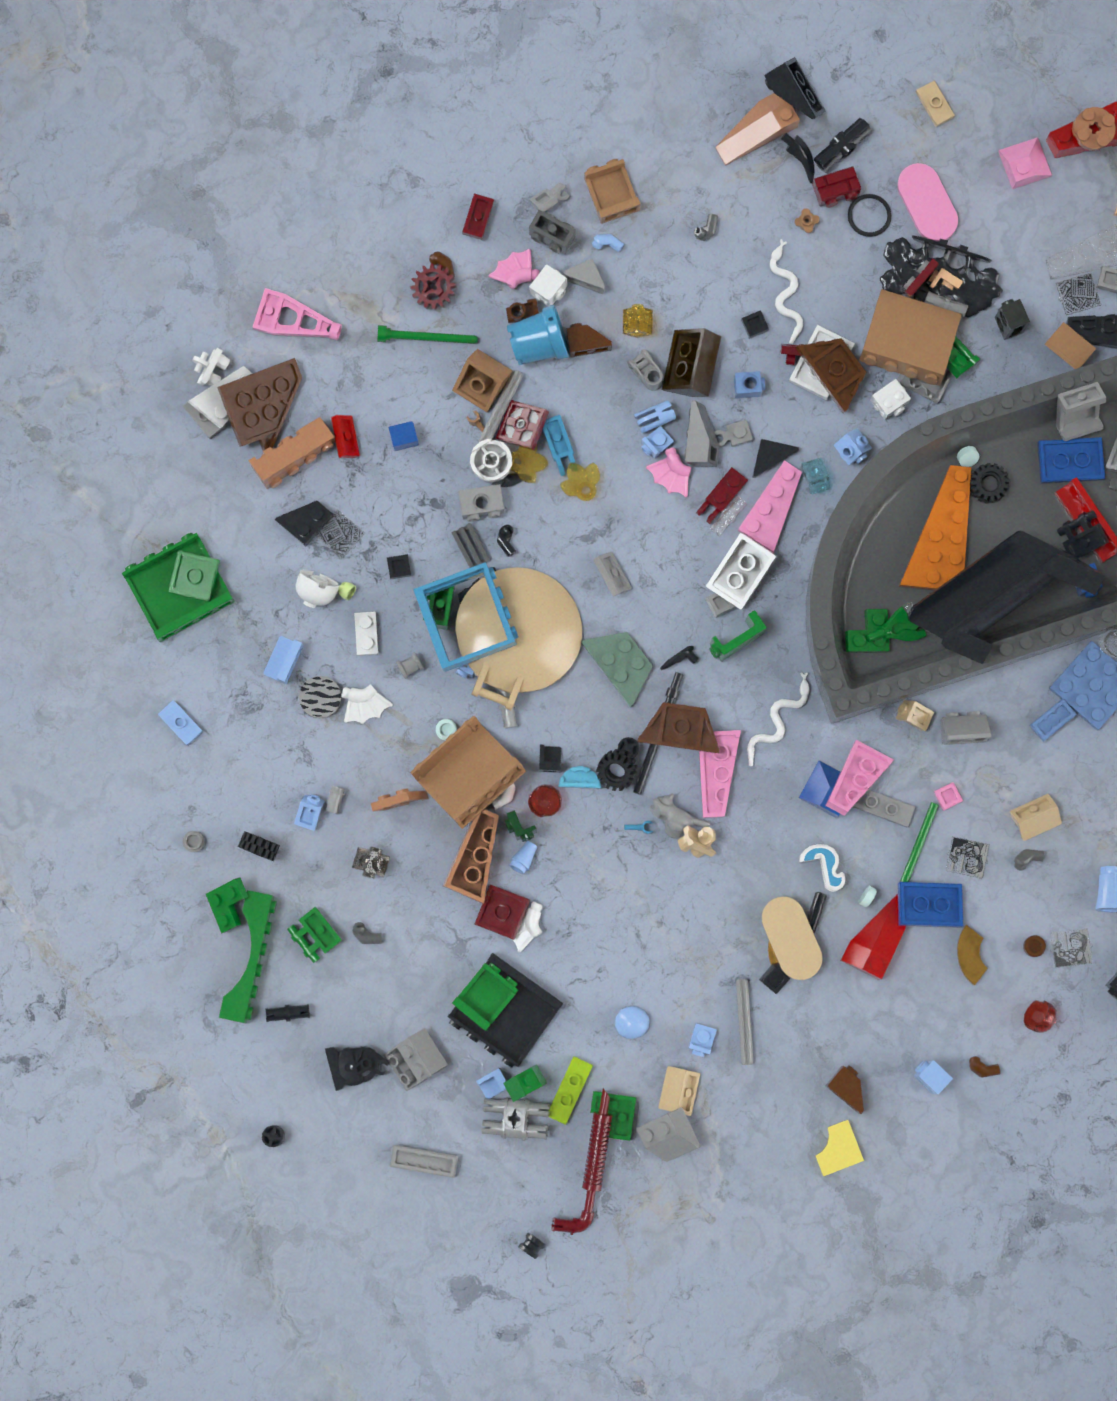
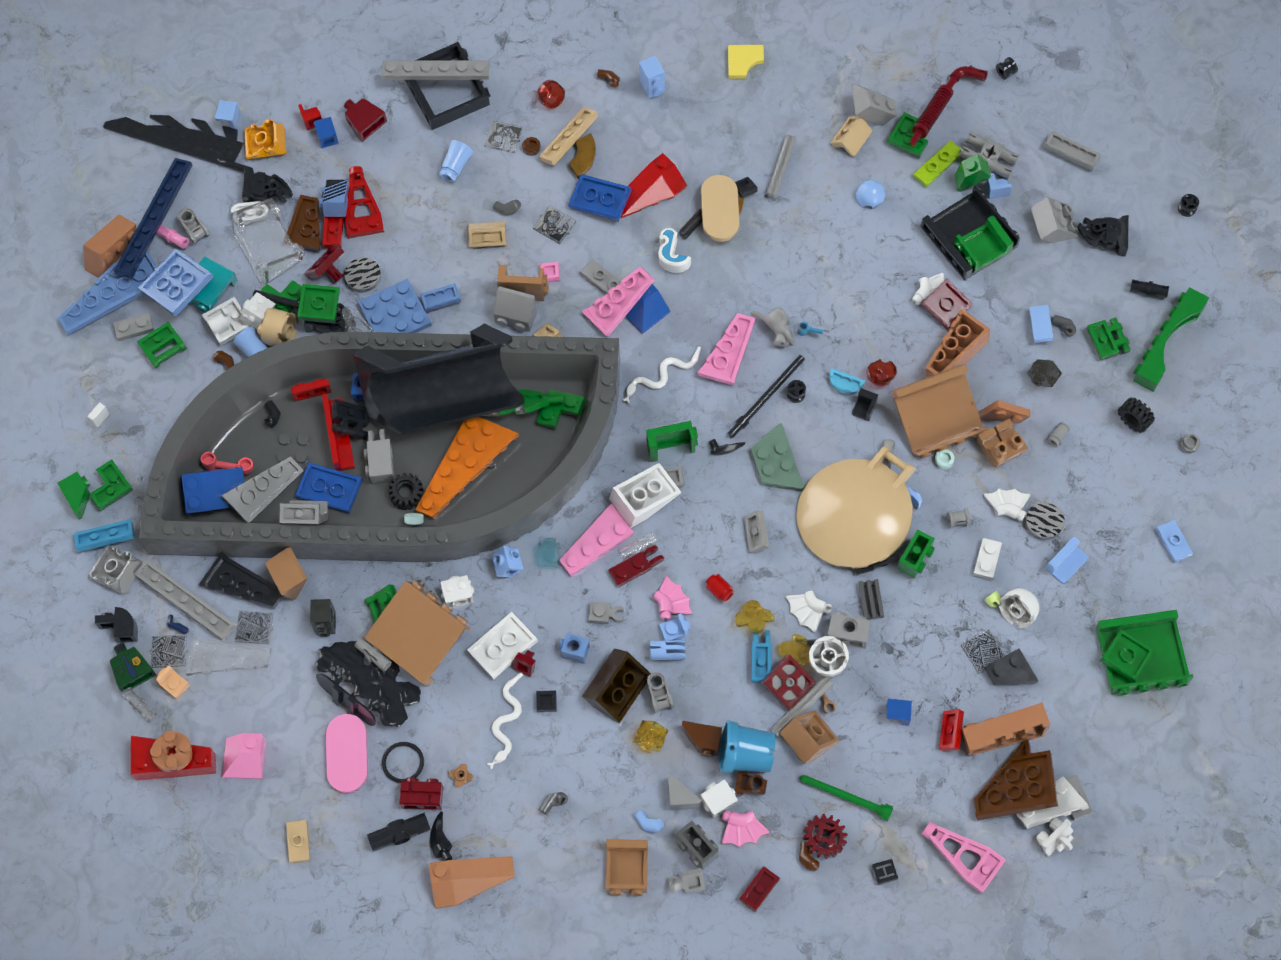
camera: 155 degrees left, 15 degrees down
green plate [206,877,248,934] -> none
light blue bracket [294,794,325,831] -> none
black tile [387,554,411,580] -> none
dark azure window [413,562,519,672] -> none
black arm [497,524,516,557] -> none
dark green bracket [505,810,537,842] -> none
light blue cone [509,841,537,874] -> none
black tyre [596,749,638,791] -> none
reddish brown wing [637,702,720,754] -> none
tan hips [678,825,716,858] -> none
slope [684,400,719,467] -> none
light blue bracket [688,1023,717,1057] -> none
black tile [752,439,799,478] -> none
black slope [764,57,826,120] -> none
reddish brown wing [796,338,866,413] -> none
reddish brown slope [825,1065,864,1114] -> none
light aqua tile [858,885,877,908] -> none
green bar [900,802,939,882] -> none
dark red piece [903,259,939,298] -> none
light nougat bracket [929,268,963,290] -> none
none -> light grey hinge [364,429,394,484]
none -> medium nougat panel [497,265,549,301]
none -> tan plate [539,107,598,166]
none -> red brick [706,574,735,603]
none -> white arm [786,591,832,632]
none -> black tile [872,859,898,885]
none -> medium nougat hips [976,418,1028,467]
none -> light blue slope [1029,305,1053,343]

